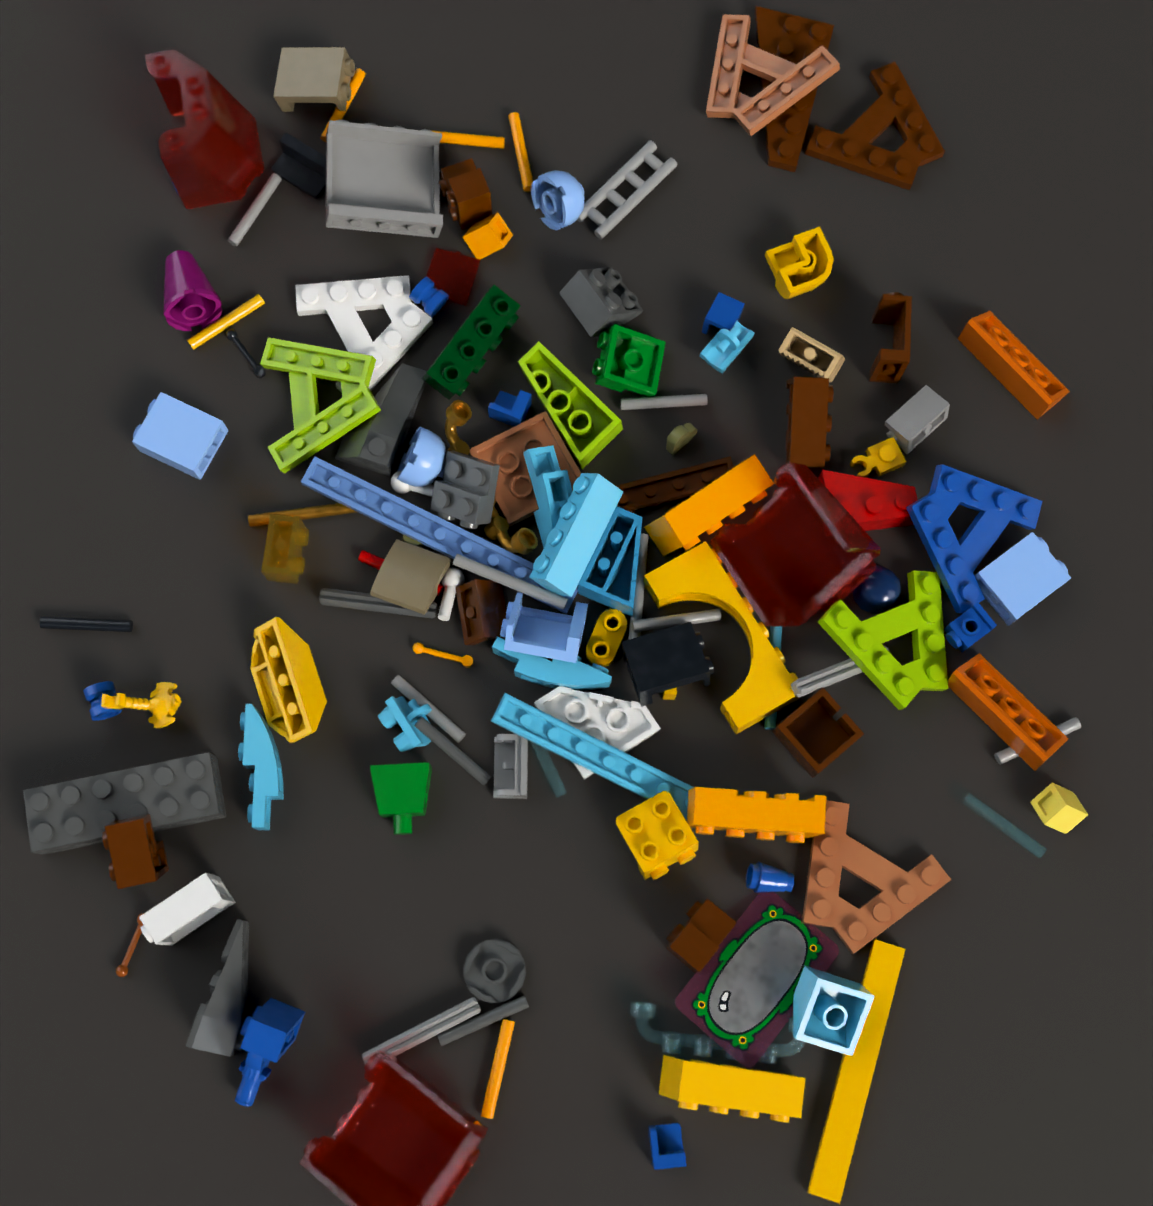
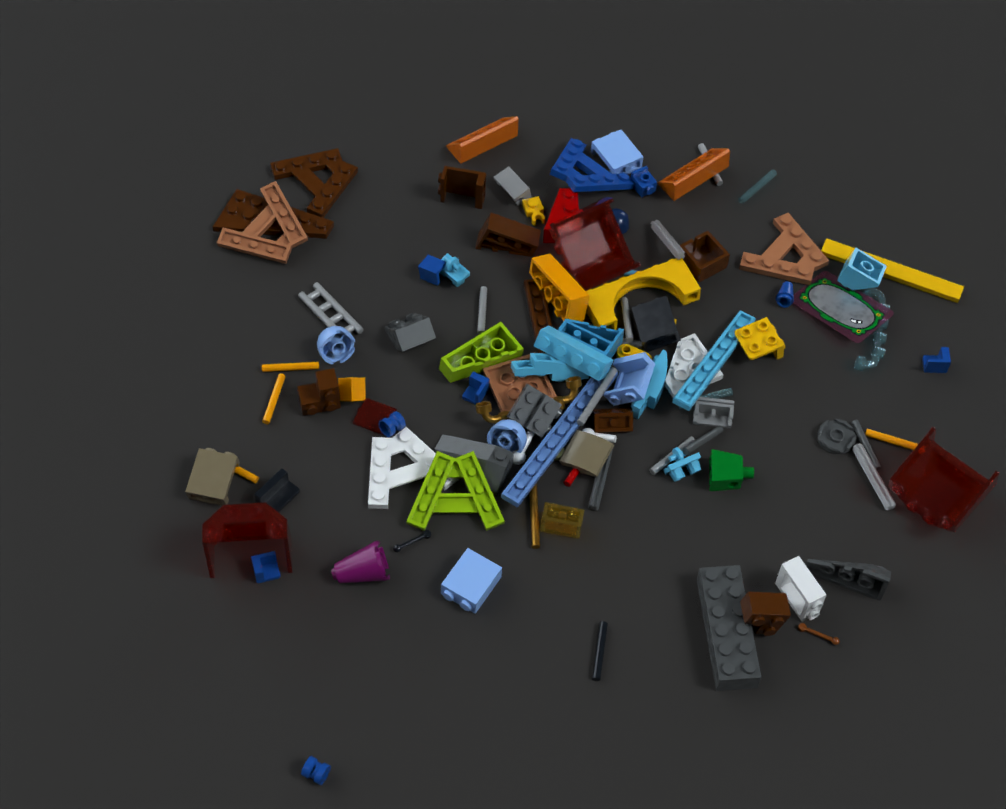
camera: 85 degrees left, 20 degrees down
blue wheel [83,681,122,721] -> none
yellow piece [101,682,181,728] -> none
yellow bar [187,294,265,350] -> none
light grey bar [228,173,282,247] -> none
blue brick [235,998,305,1107] -> none
medium azure slope [238,704,284,830] -> none
yellow wedge [250,617,327,743] -> none
light grey panel [326,120,443,238] -> none
light orange hinge [412,642,473,668] -> none
dark green brick [422,284,521,400] -> none
green plate [592,324,666,397] -> none
yellow wedge [659,1055,805,1123] -> none
olive tile [666,423,698,456] -> none
reddish brown brick [666,898,737,973] -> none
light orange wedge [687,787,826,843] -> none
yellow brick [765,226,834,299] -> none
tan brick [779,327,845,383] -> none
lime plate [817,570,948,710] -> none
light yellow panel [1030,782,1088,834] -> none

